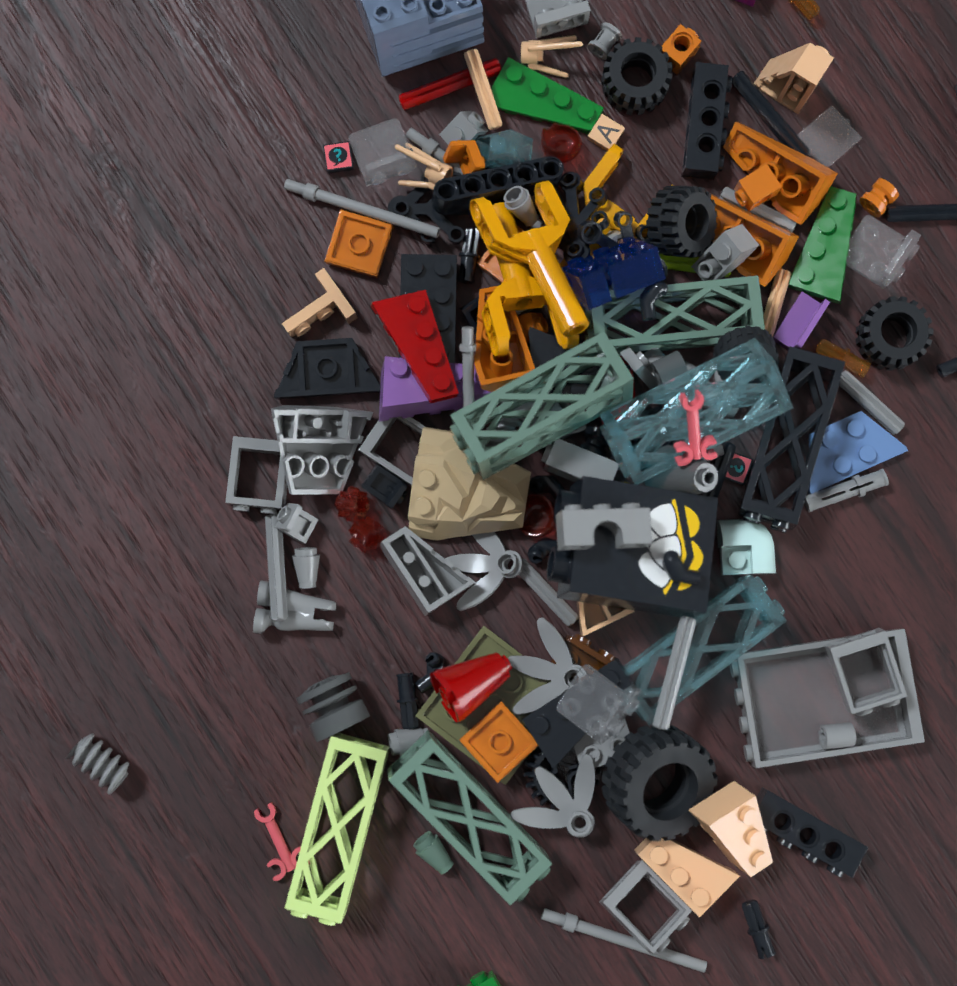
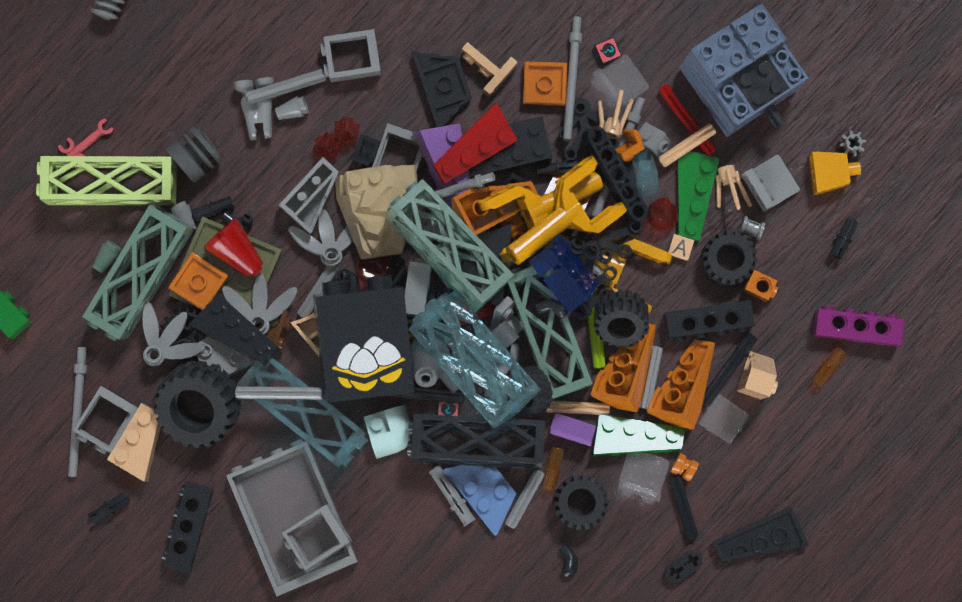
camera: 70 degrees right, 0 degrees up
light grey wedge [271,405,373,495] -> none
light grey bracket [274,503,319,544] -> none
light grey cone [504,186,539,226] -> none
light grey arch [556,503,652,550] -> none
clear bracket [557,664,642,744] -> none
black arm [662,550,701,585] -> none
coral bar [673,389,717,466] -> none
light nougat wedge [689,781,773,877] -> none
light grey slope [691,224,759,281] -> none
orange brick [734,164,782,212] -> none
light grey piece [818,722,856,749] -> none

